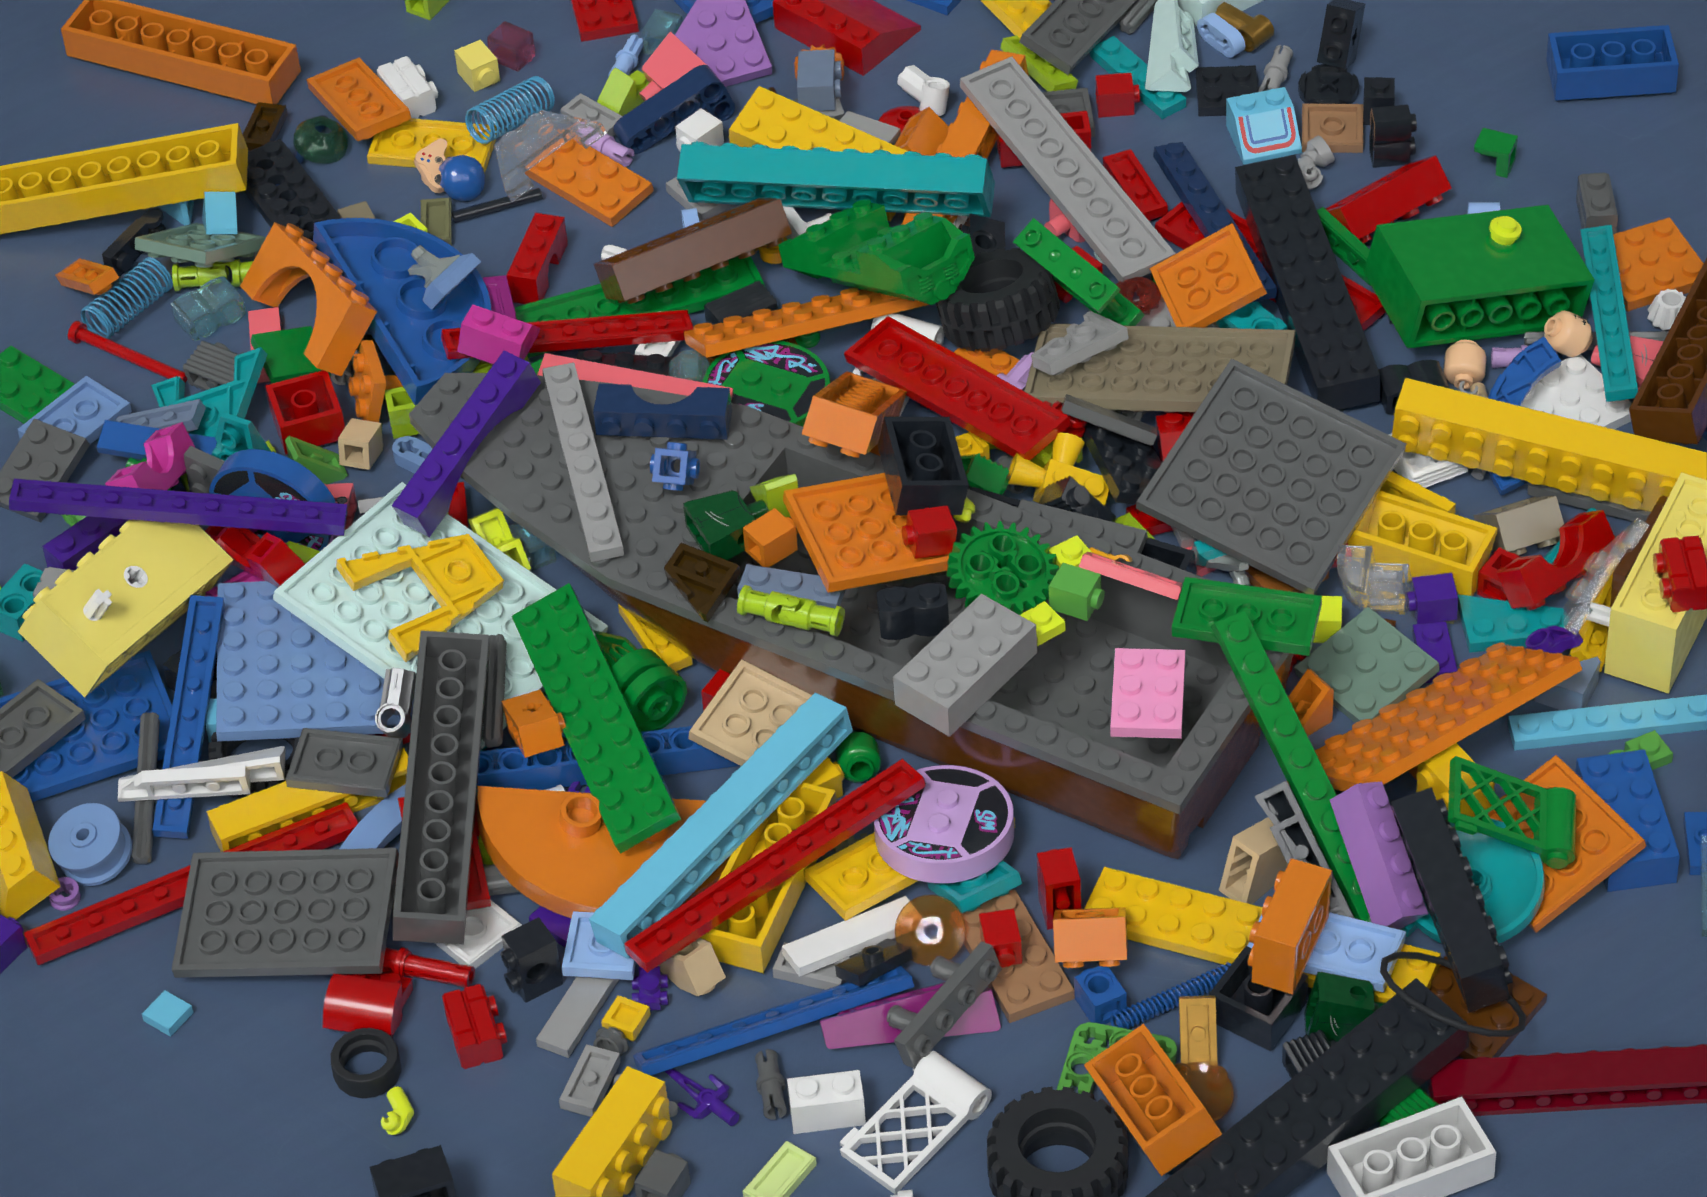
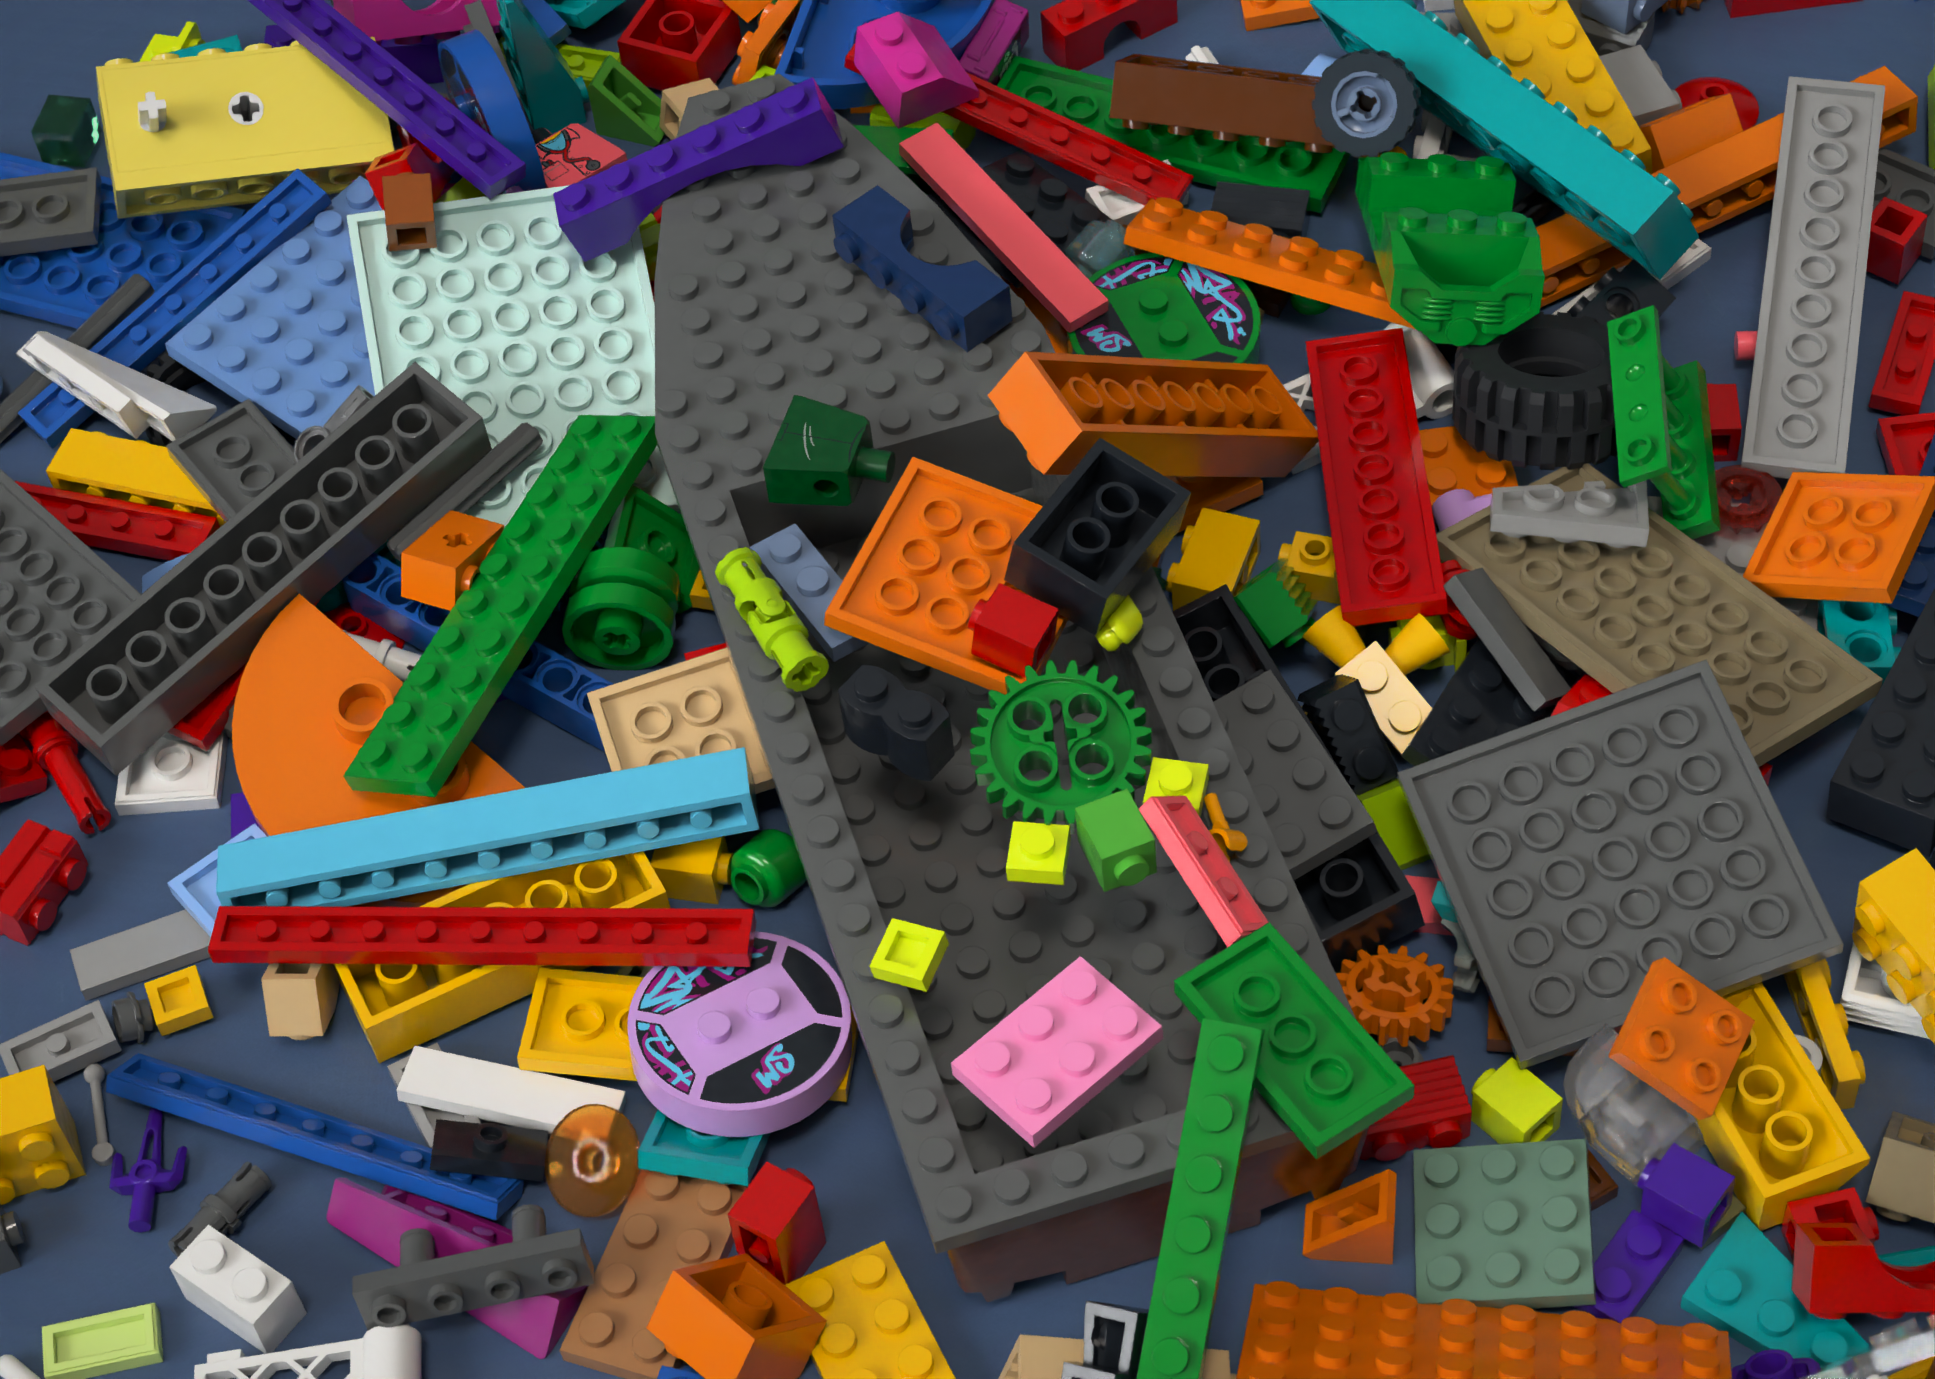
camera: 45 degrees right, 5 degrees up
yellow wing [336,534,504,662] -> none
black brick [500,917,563,1003] -> none
light grey plate [542,362,624,562] -> none
dark purple piece [632,966,668,1010] -> none
blue brick [650,442,700,491] -> none
dark brown wing [664,543,741,622] -> none
orange brick [743,508,798,568] -> none
lime slope [750,474,798,517] -> none
light grey brick [893,594,1037,737] -> none
white piece [897,65,950,116] -> none
red brick [979,908,1022,968] -> none
none -> dark orange brick [382,172,437,251]
none -> neon yellow plate [870,918,949,992]
none -> black wheel [1312,49,1421,157]
none -> orange plate [1608,957,1755,1120]

